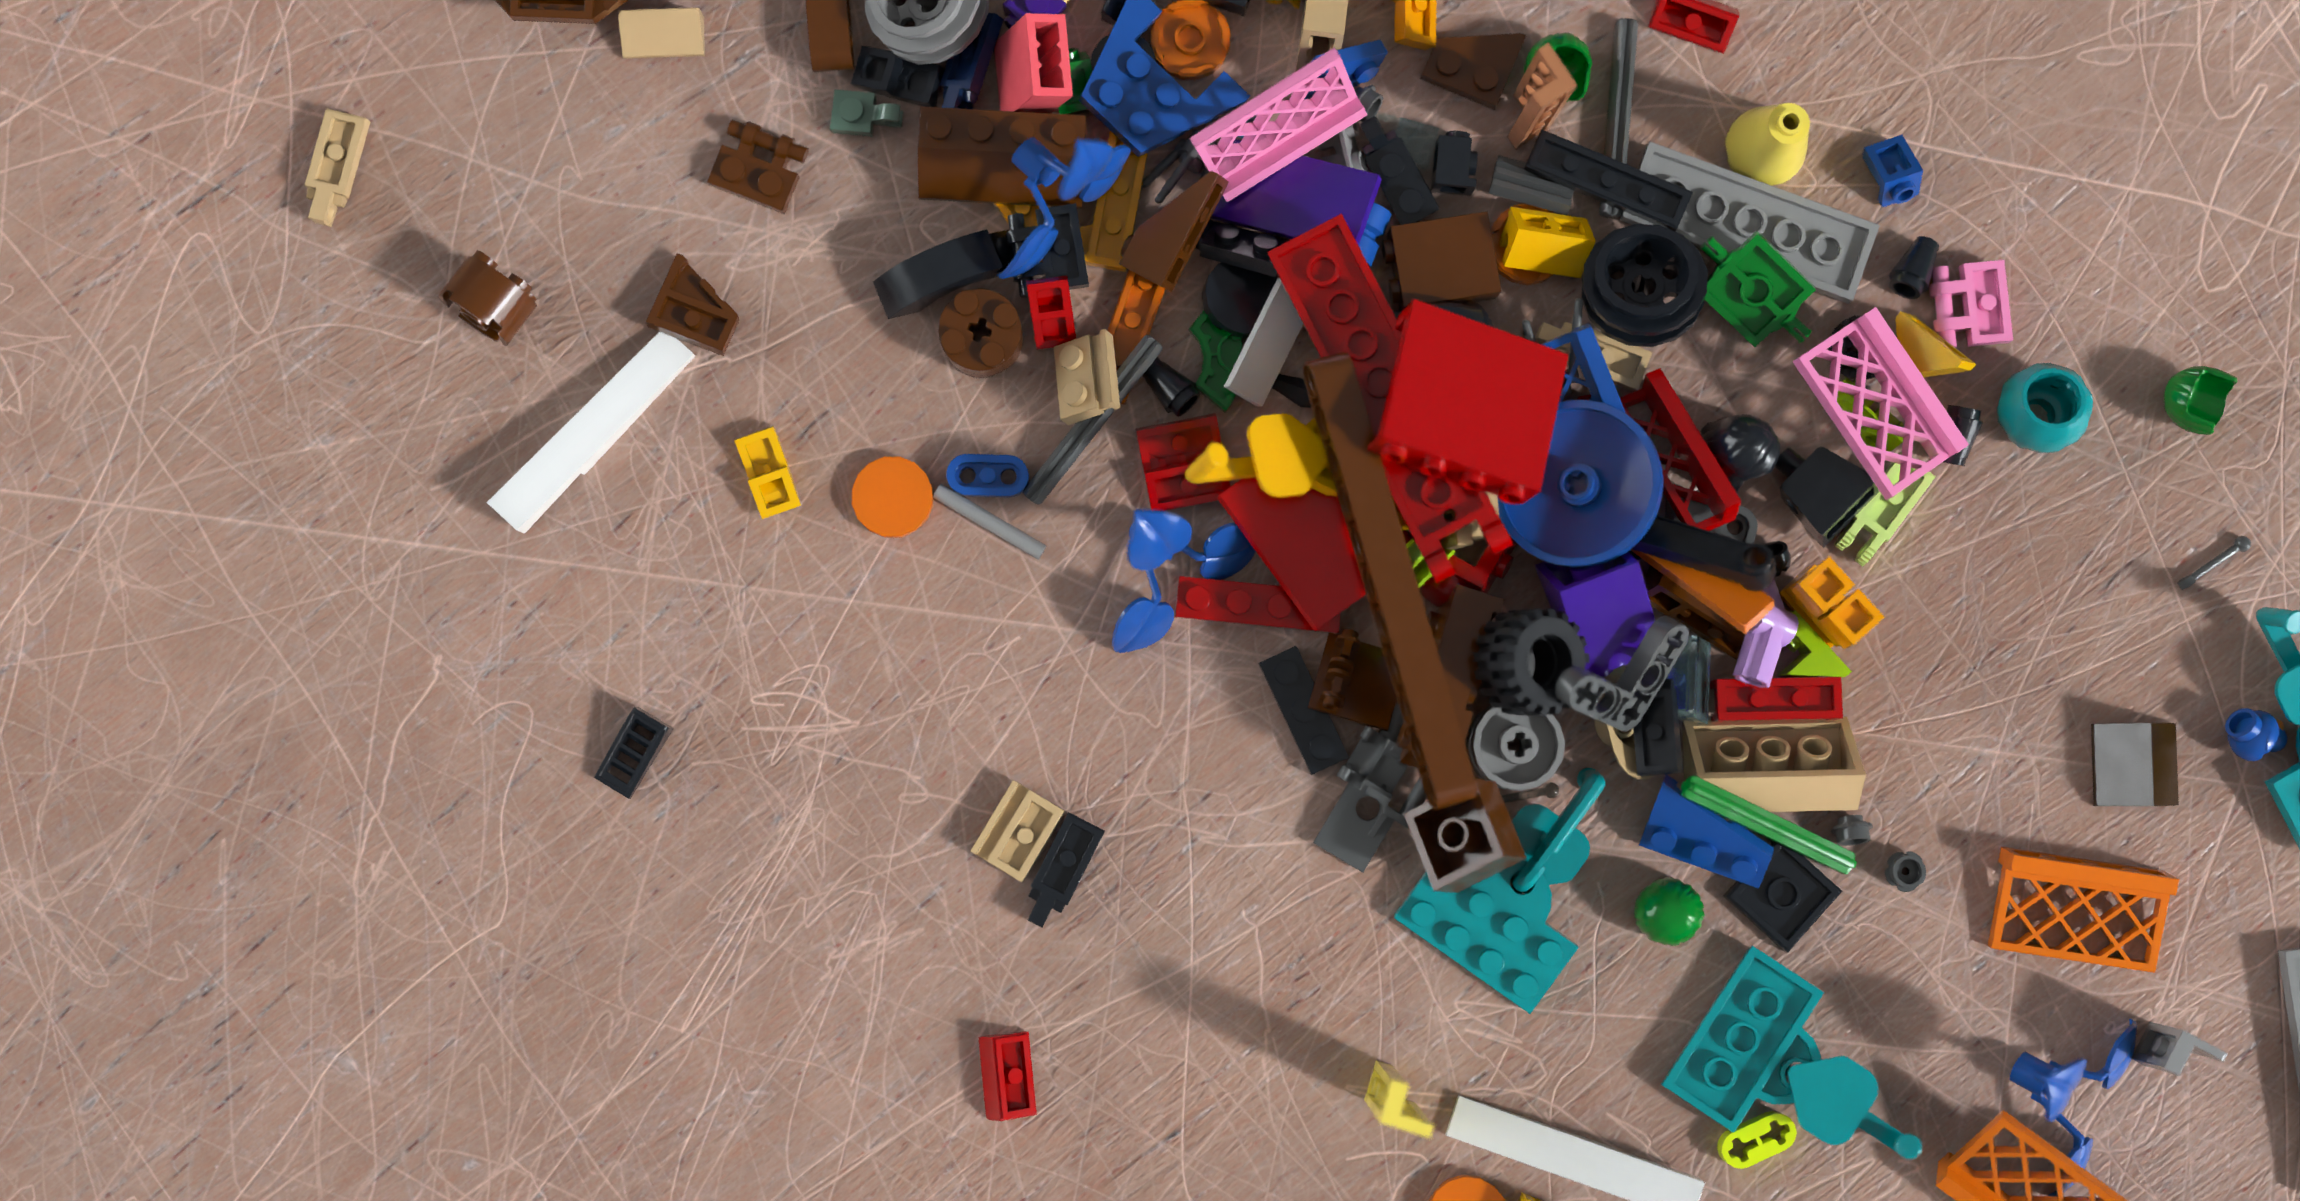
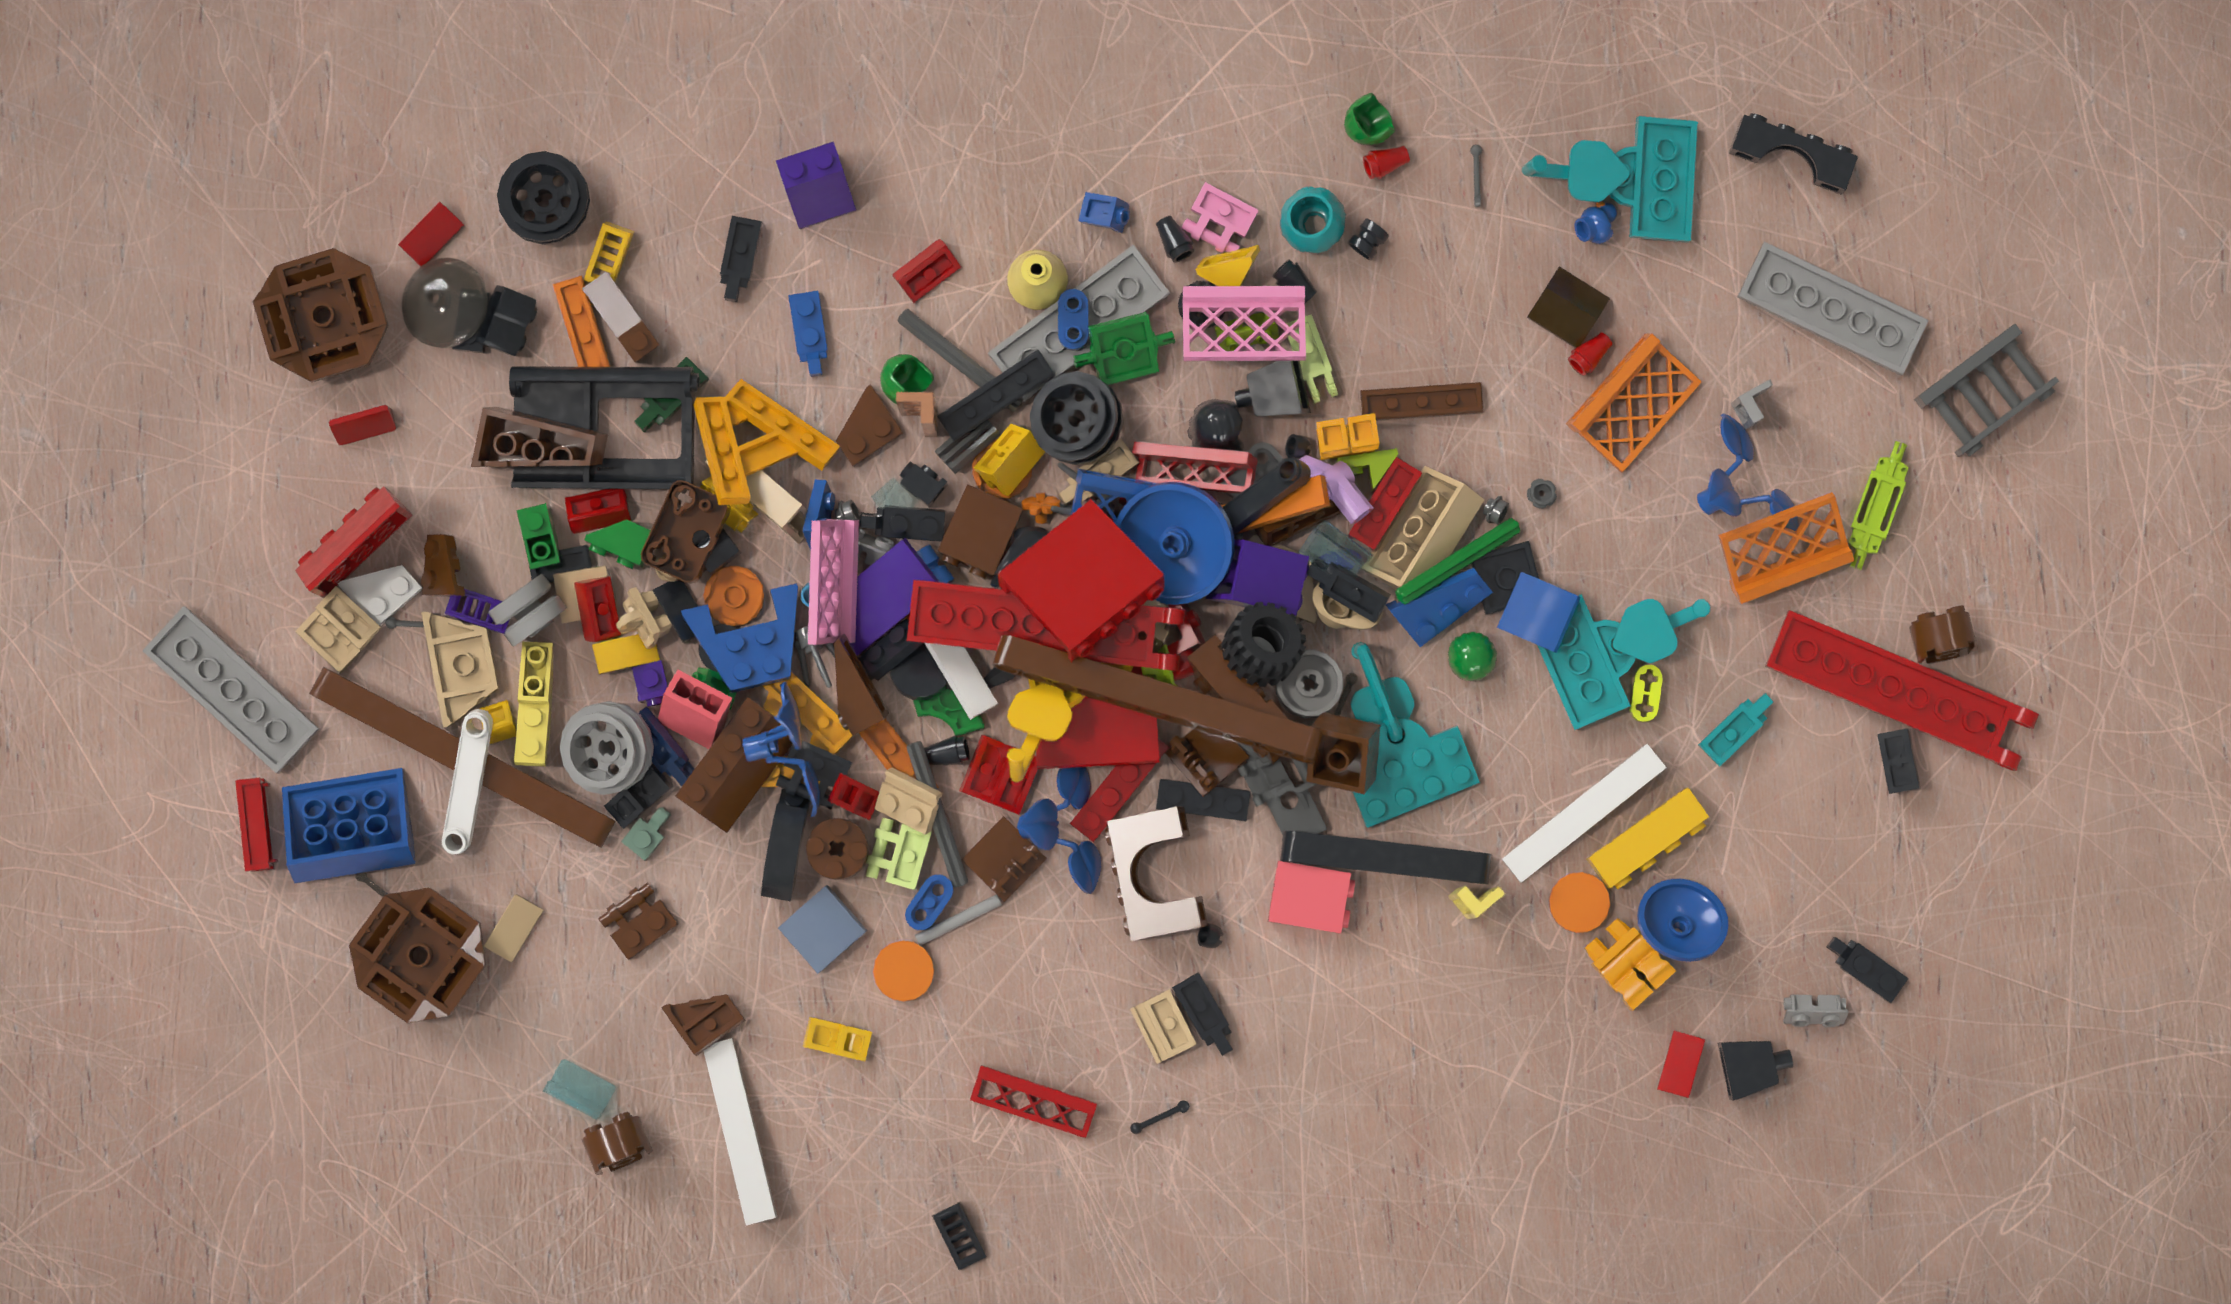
camera: 55 degrees left, 0 degrees up
tan hinge [304,109,370,227] -> none
red slope [978,1031,1037,1121] -> none
dark grey beam [1555,616,1689,731] -> none
none -> clear light blue panel [543,1059,616,1120]
none -> sand blue slope [778,885,867,974]
none -> yellowish green plate [865,817,932,890]
none -> reddish brown hinge [961,816,1047,902]
none -> red fence [970,1065,1097,1138]
none -> orange plant [1021,493,1060,524]
none -> blue plate [1058,289,1089,351]
none -> arch [1105,806,1208,941]
none -> black hinge [1130,1100,1190,1134]
none -> black hinge [1197,923,1223,949]
none -> coral brick [1268,861,1355,934]
none -> black beam [1280,831,1492,884]
none -> black wheel [1347,218,1389,261]
none -> reddish brown tile [1360,382,1483,421]
none -> red cone [1363,145,1410,180]
none -> blue slope [1497,572,1581,653]
none -> red cone [1568,332,1613,376]

